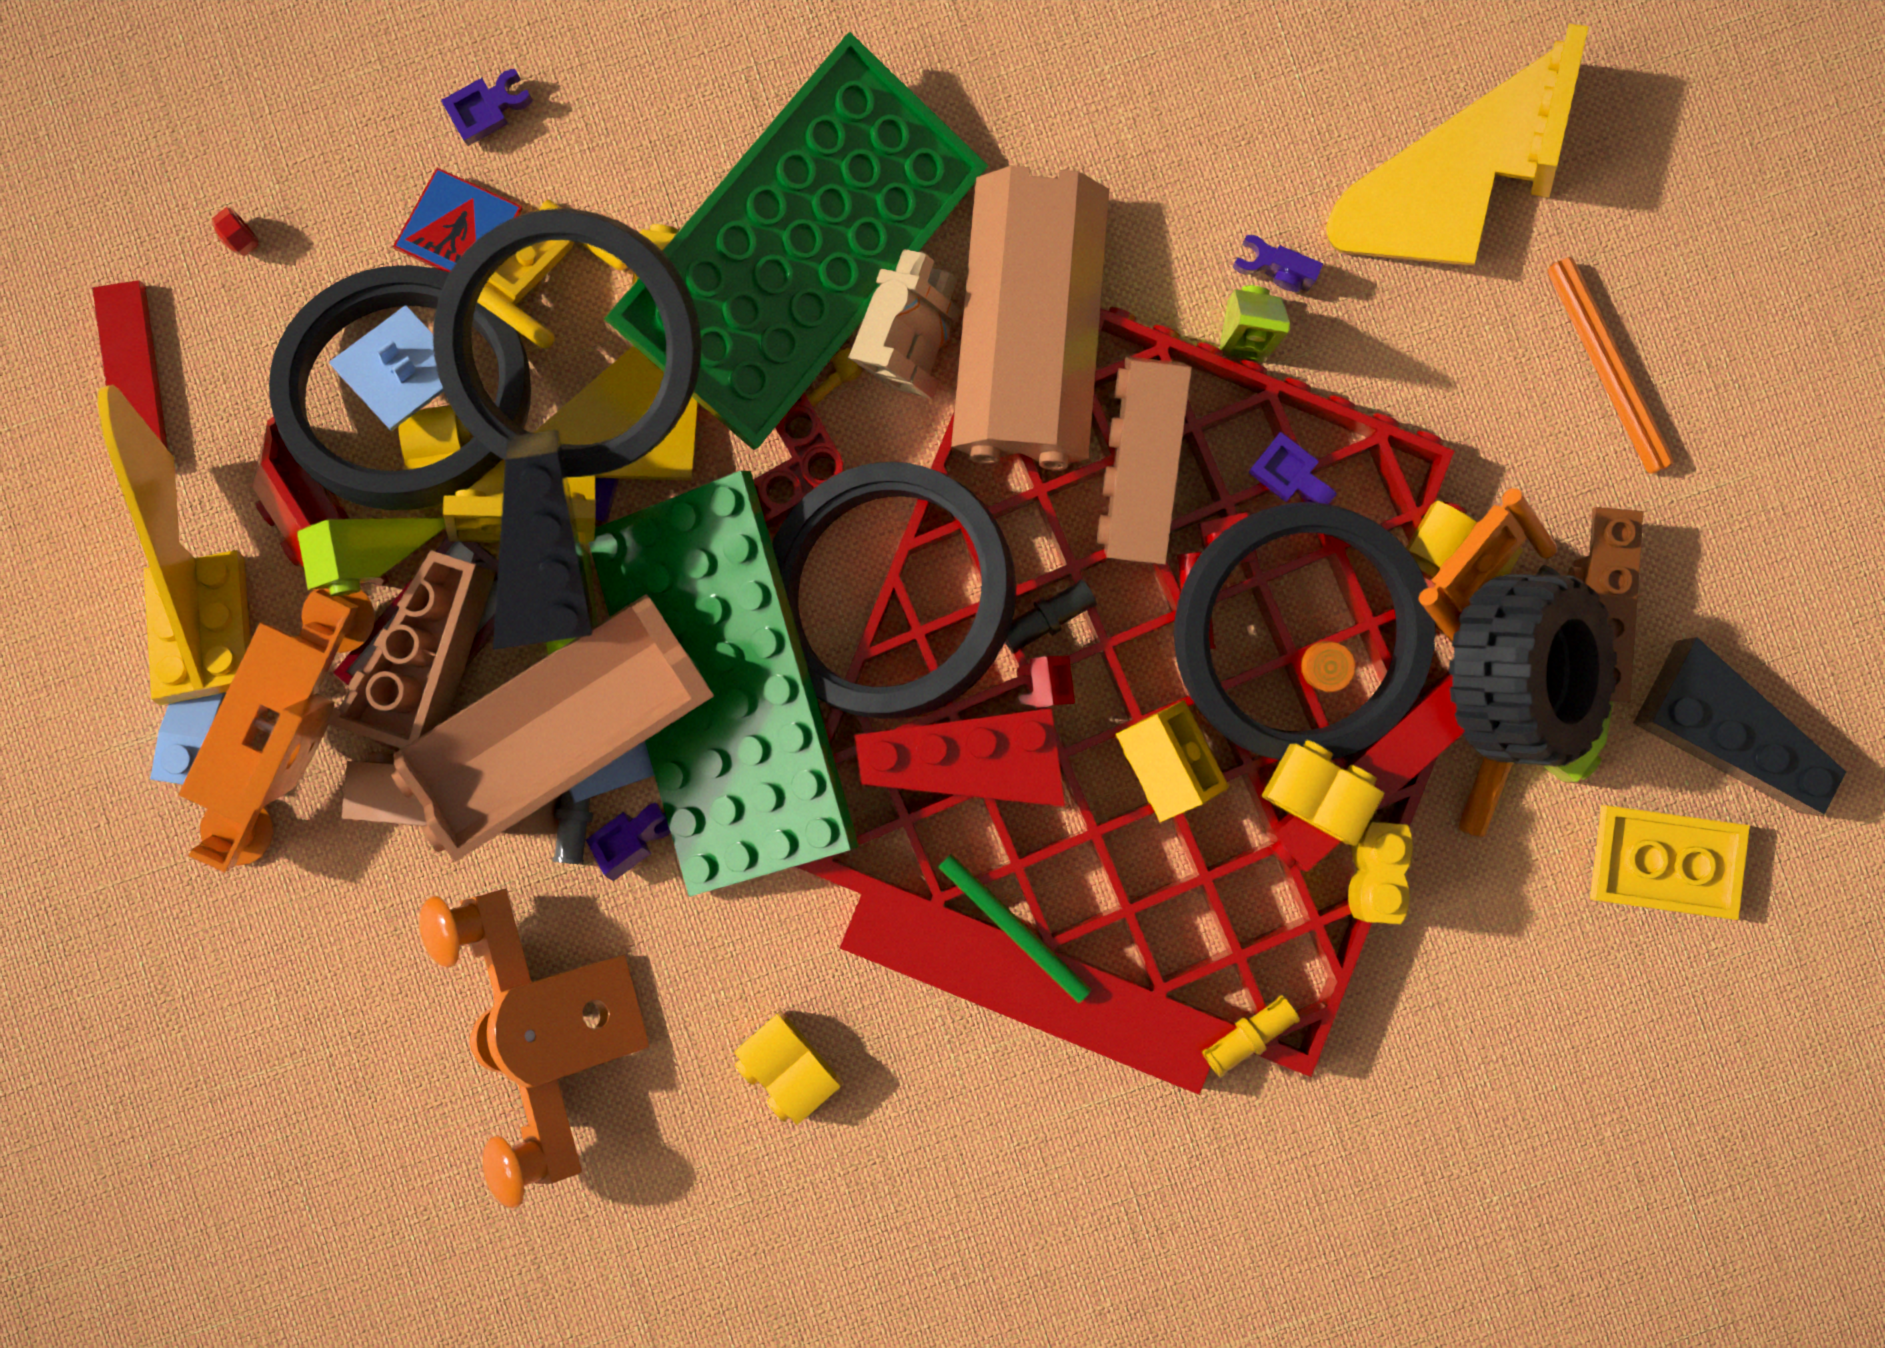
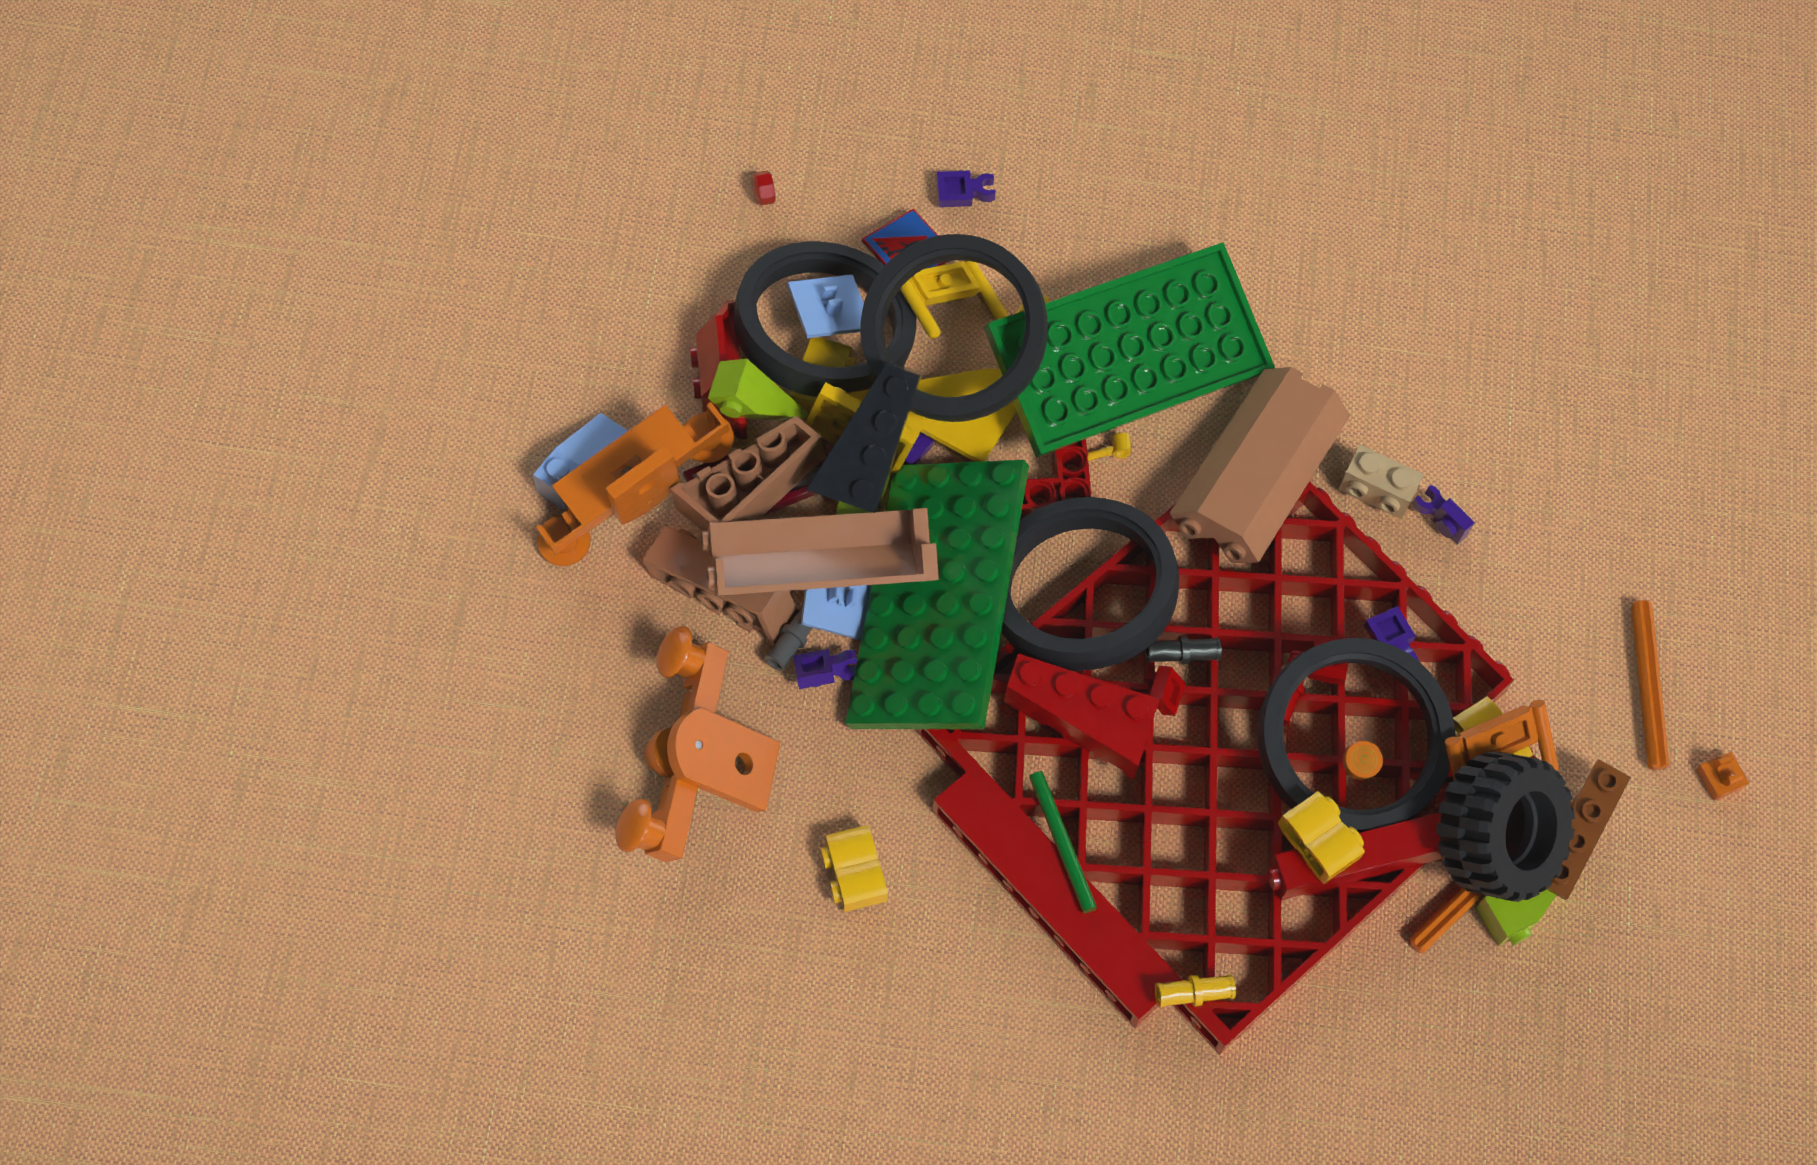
camera: 25 degrees right, 20 degrees down
red tile [92,280,168,450] -> none
yellow piece [97,385,251,706] -> none
tan hips [849,249,962,399] -> none
nougat wedge [1097,356,1192,564] -> none
yellow brick [1116,700,1229,822] -> none
lime slope [1219,285,1290,363] -> none
yellow piece [1326,24,1589,266] -> none
yellow brick [1348,821,1413,924] -> none
yellow plate [1590,805,1750,920] -> none
black wedge [1633,637,1846,814] -> none
none -> tan brick [1338,444,1424,520]
none -> orange tile [1696,751,1749,801]

